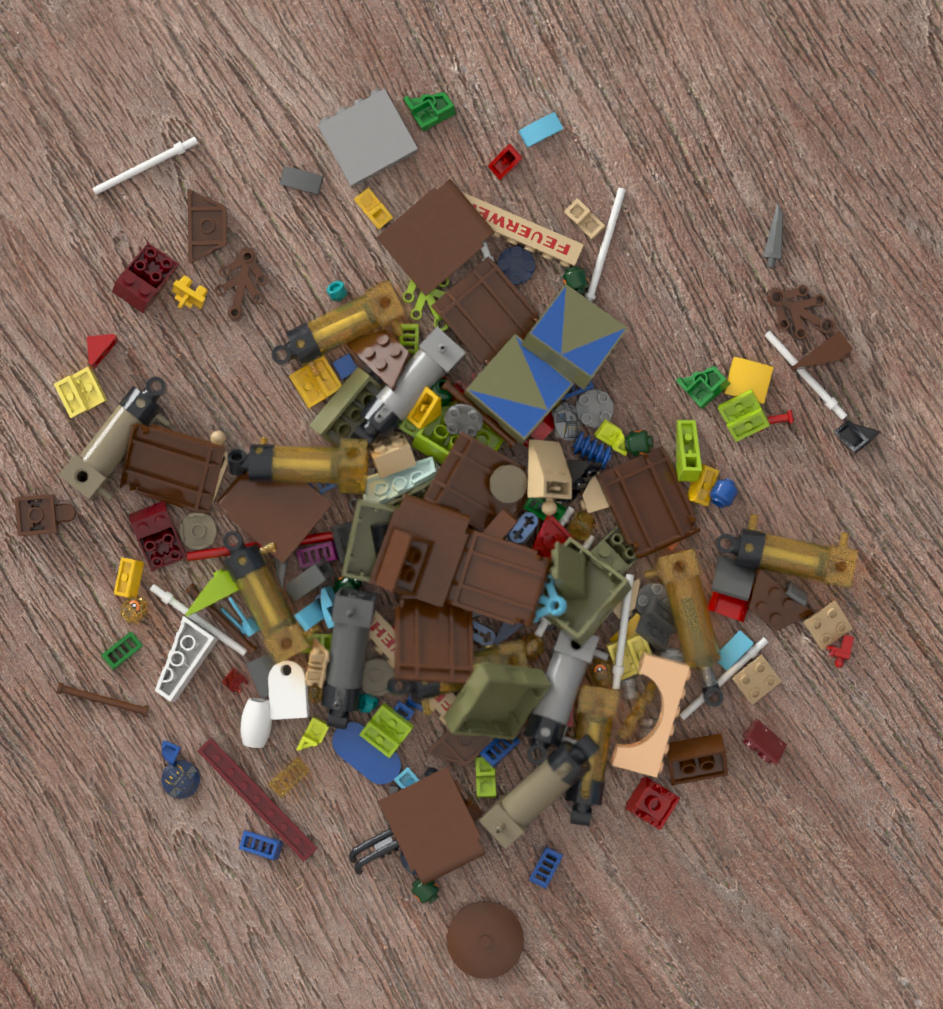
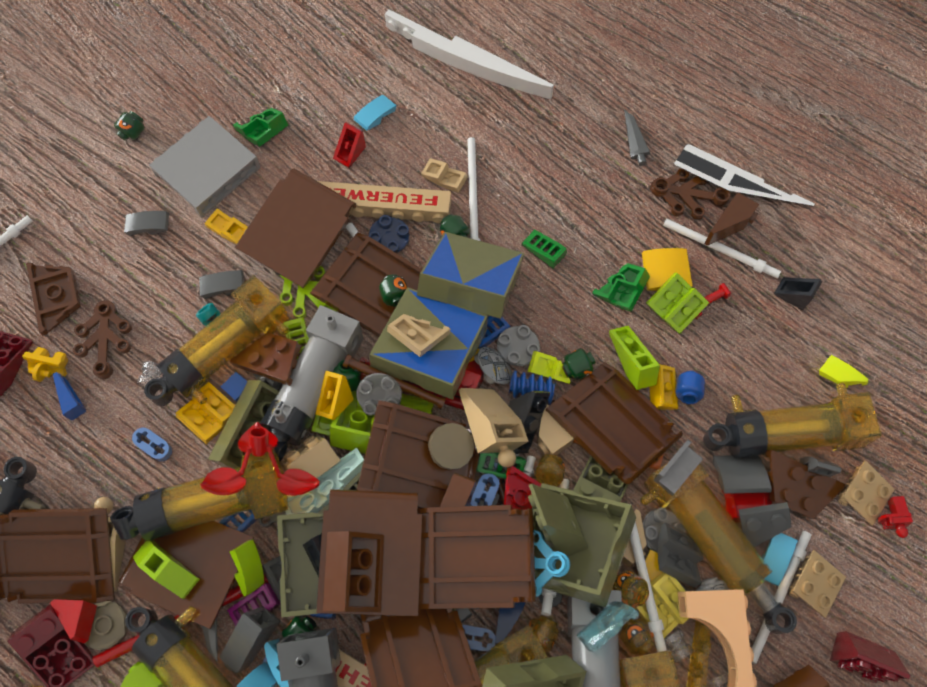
camera: 15 degrees left, 20 degrees down
none -> red slope [50,599,97,644]
none -> blue slope [53,372,86,421]
none -> dark green head [114,111,145,141]
none -> medium blue beam [132,428,172,462]
none -> lime slope [133,540,200,599]
none -> clear wheel [137,361,163,387]
none -> dark grey slope [199,270,245,299]
none -> red plant [200,422,320,496]
none -> lime slope [230,539,264,596]
none -> dark green head [379,274,407,307]
none -> white slope [385,9,554,99]
none -> tan wing [387,314,450,357]
none -> green slope [522,230,567,269]
none -> clear light blue slope [576,601,639,652]
none -> clear yellow head [612,571,649,608]
none -> flat silver panel [654,439,703,496]
none -> white sticker [674,144,815,206]
none -> dark grey wing [738,502,792,551]
none -> neon yellow slope [819,355,869,389]

